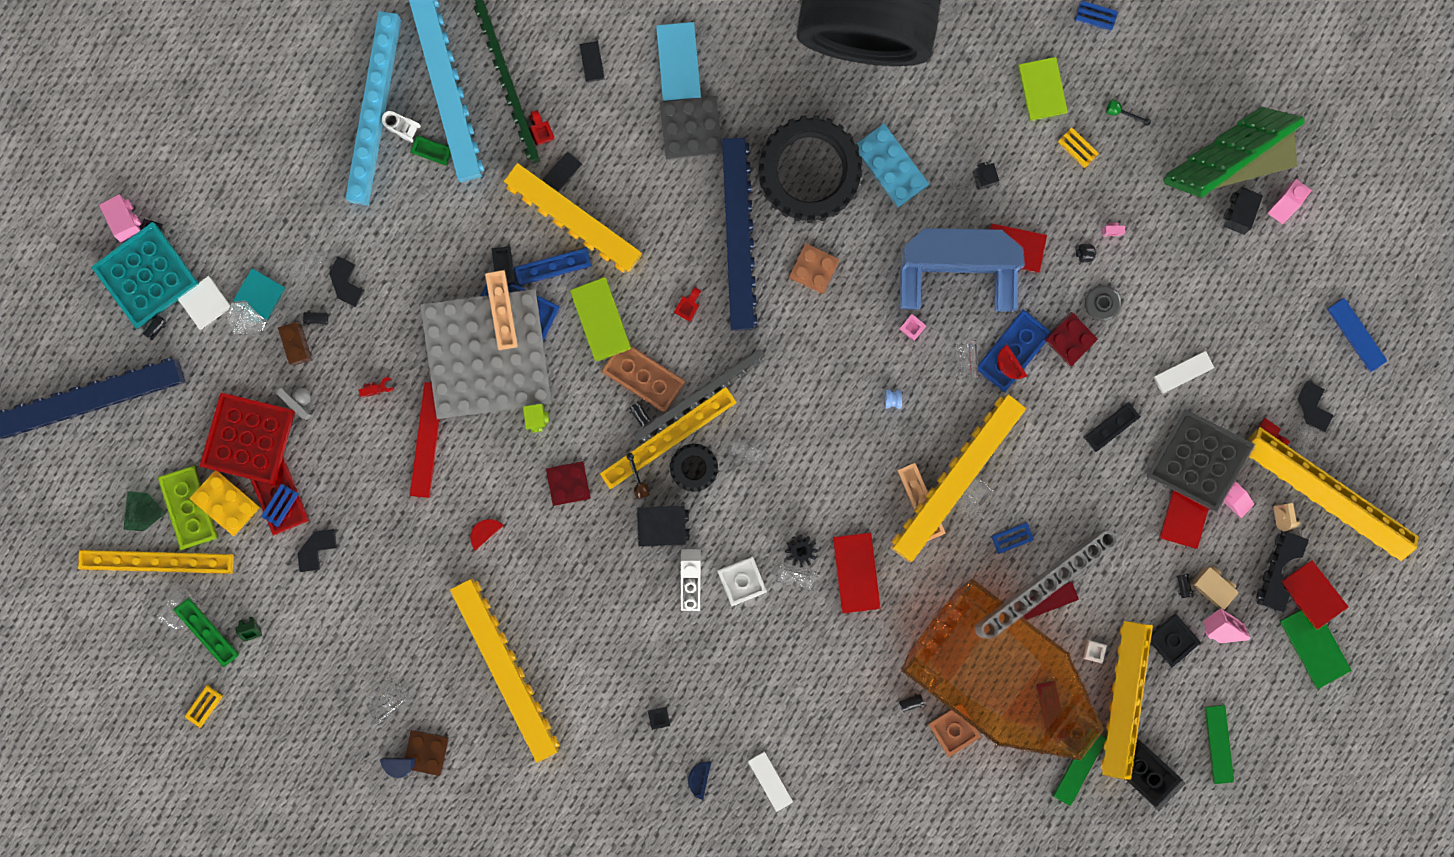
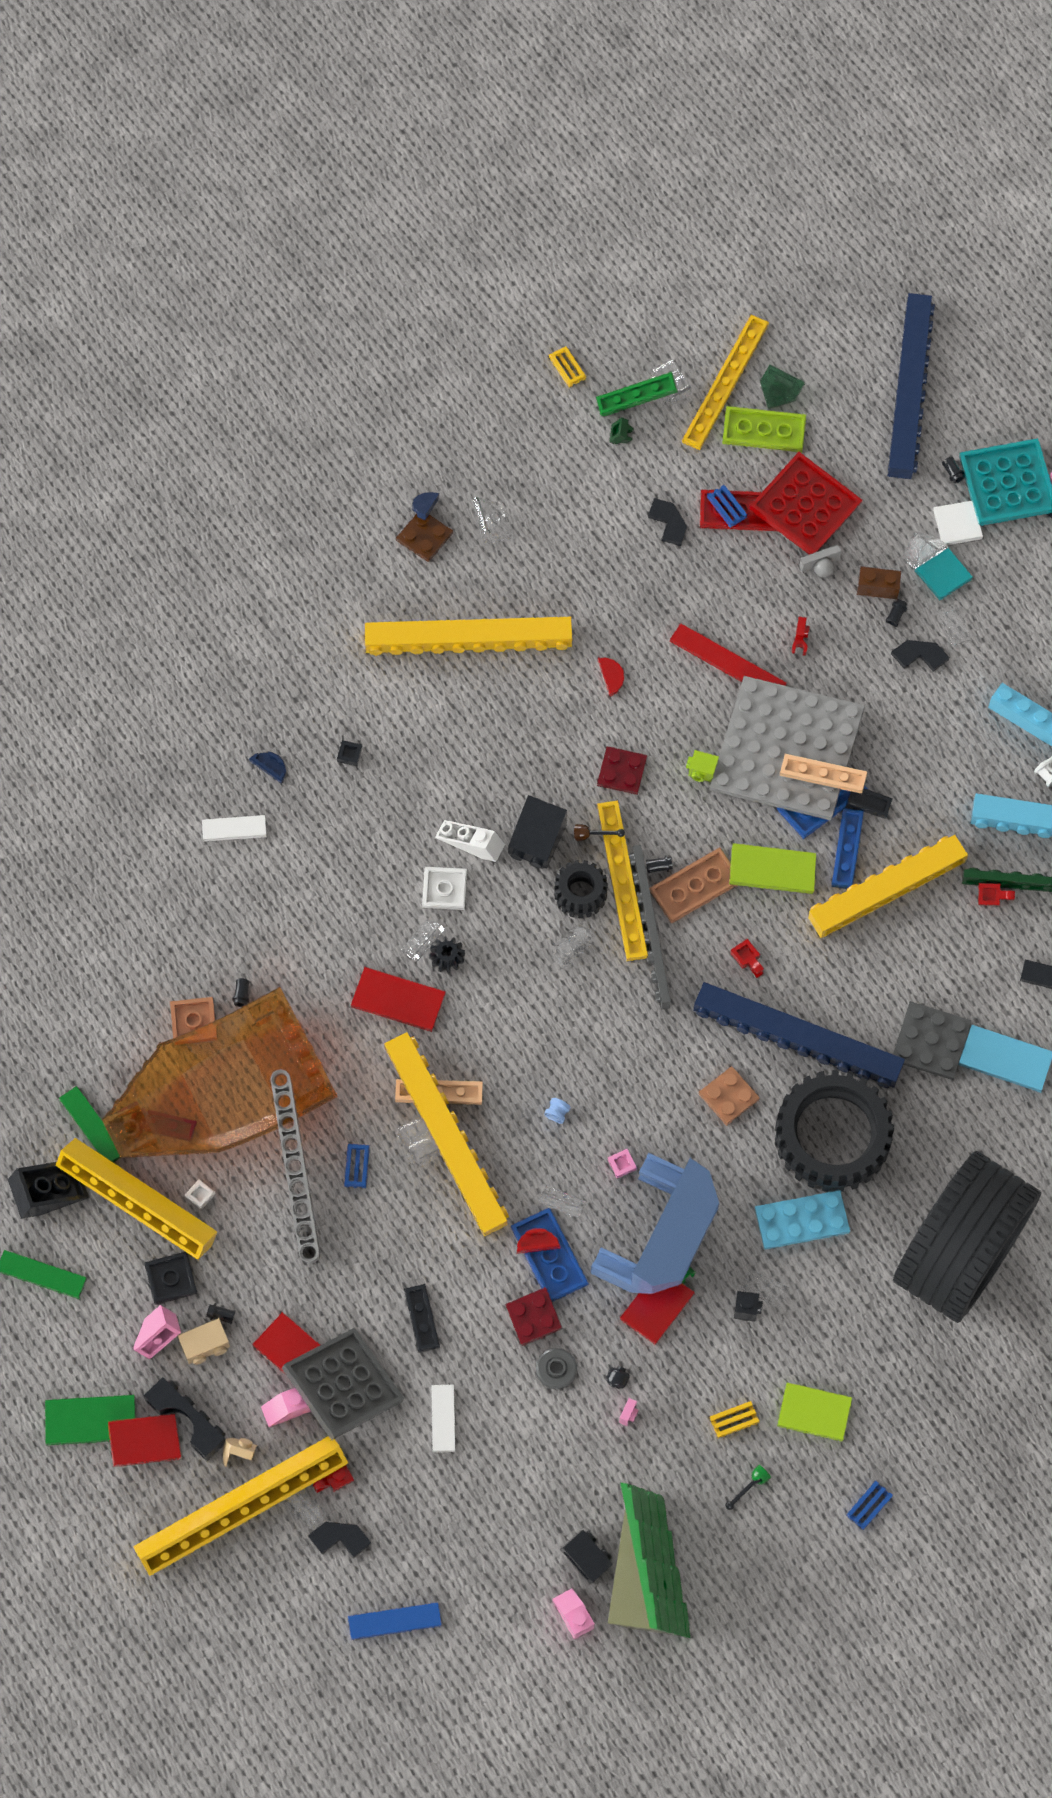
camera: 115 degrees right, 20 degrees down
yellow plate [189,471,261,537] -> none
green tile [410,135,451,166] -> none
black tile [543,151,582,192] -> none
dark red tile [1018,582,1079,620] -> none

